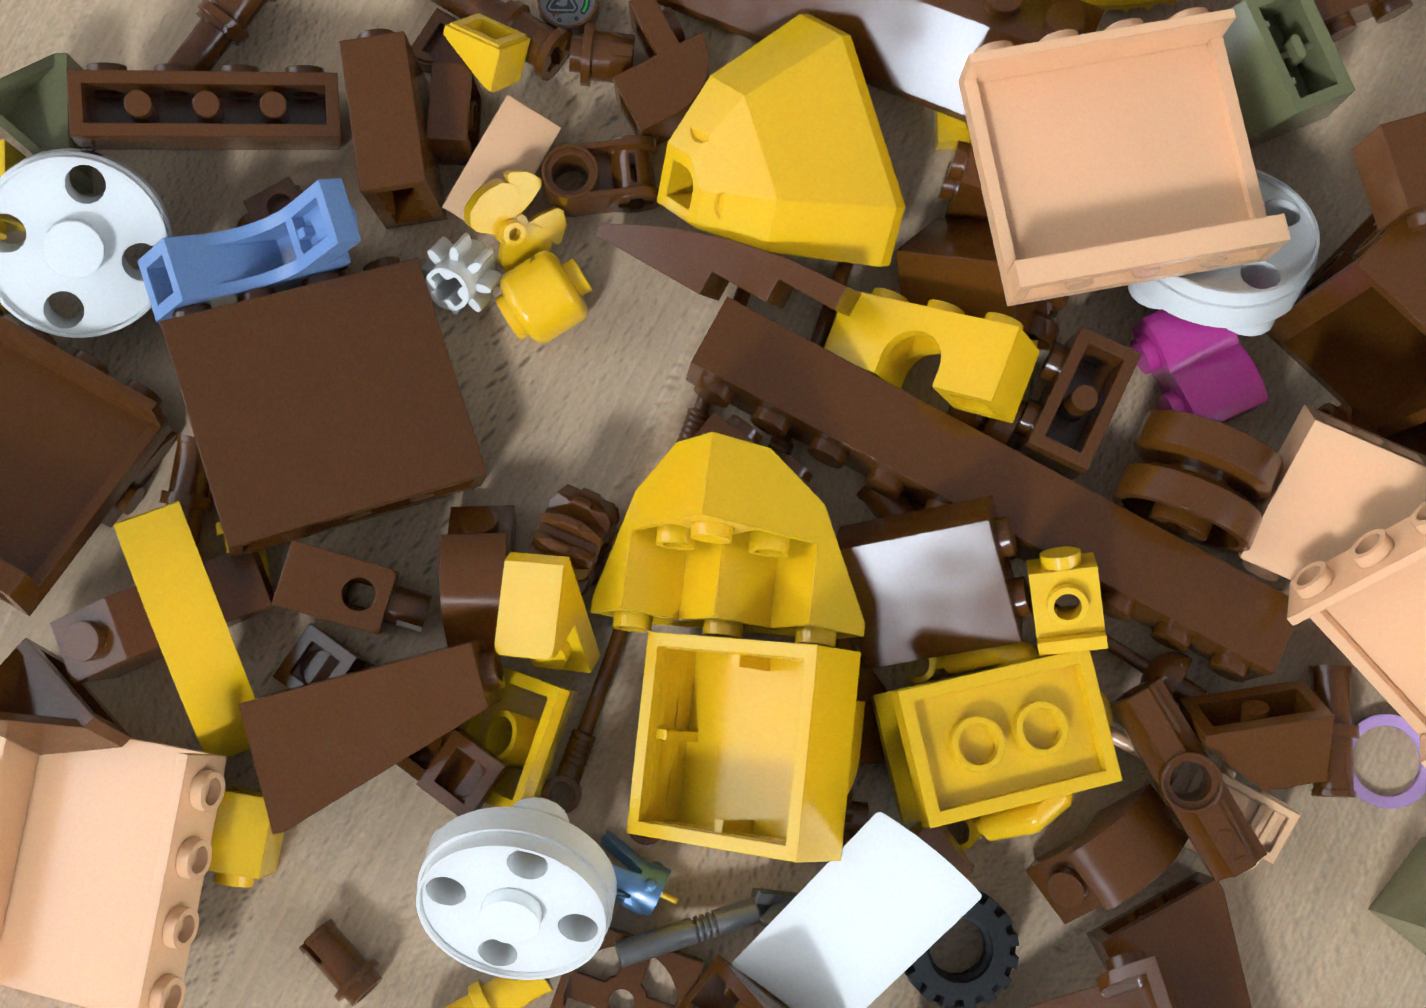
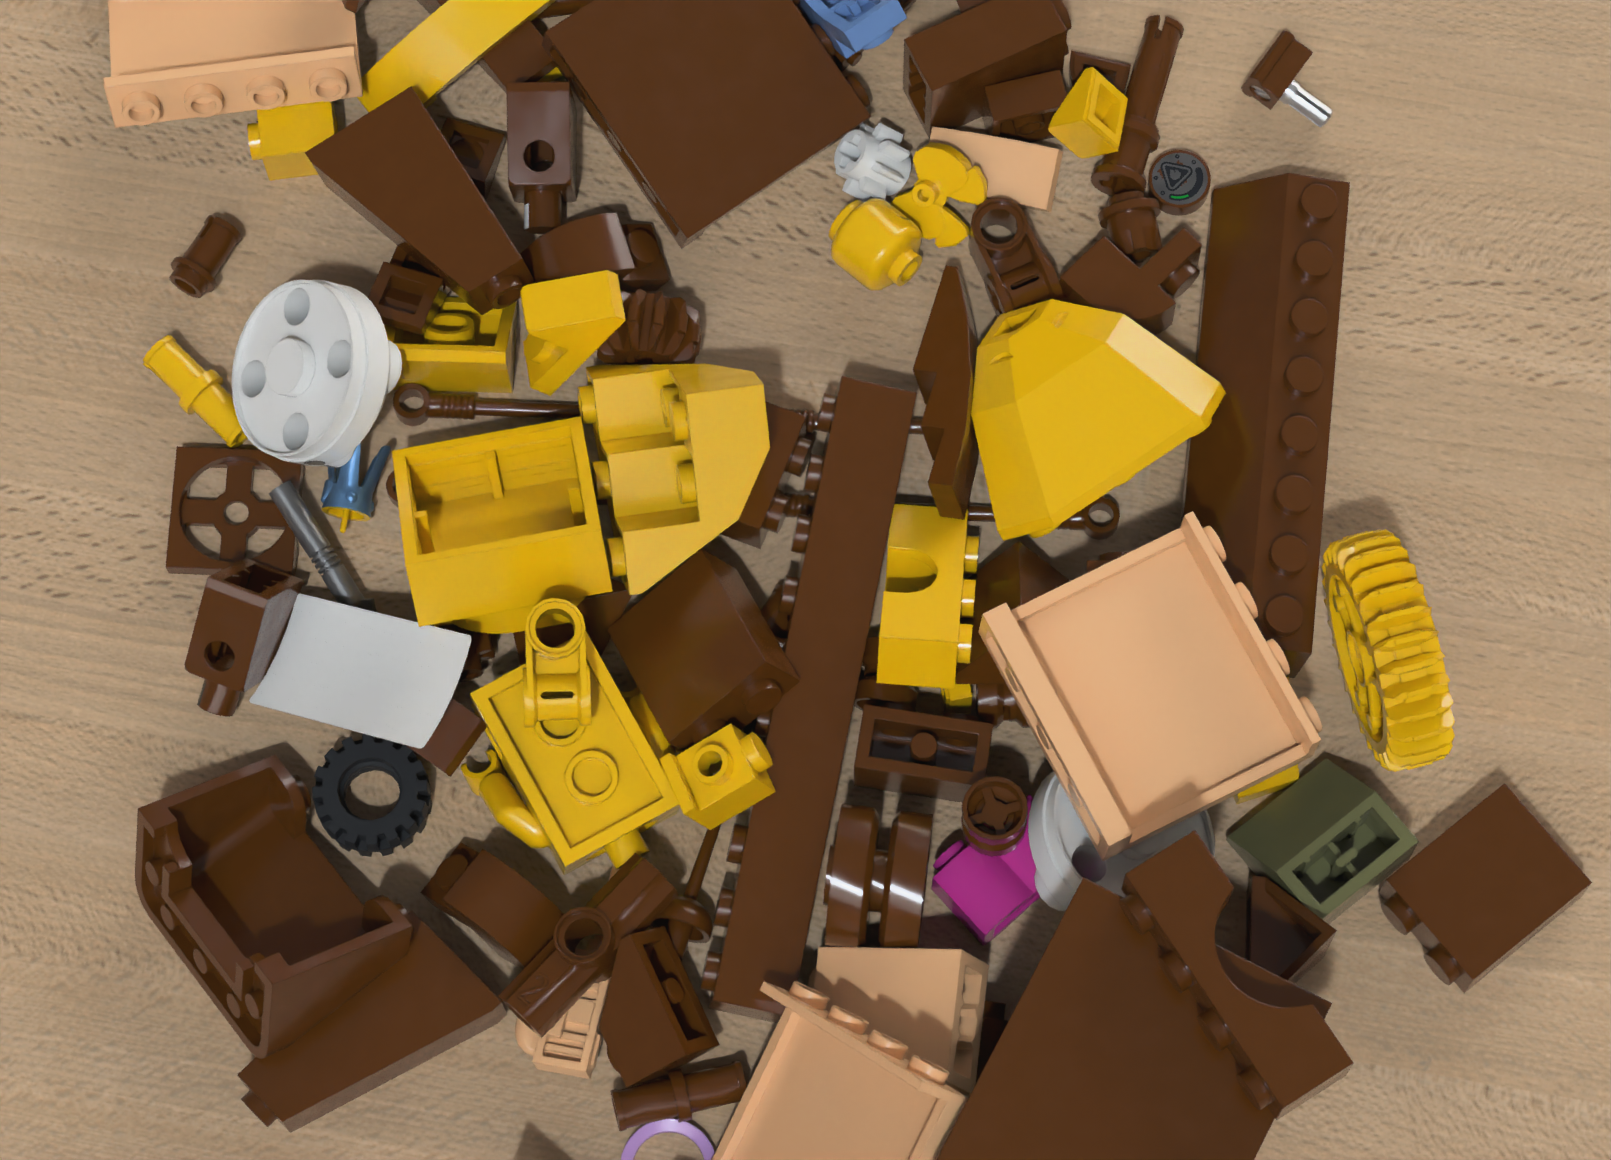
camera: 75 degrees right, 10 degrees down
none -> yellow piece [523,598,591,728]
none -> reddish brown wheel [961,776,1028,857]
none -> reddish brown slope [1245,876,1337,984]

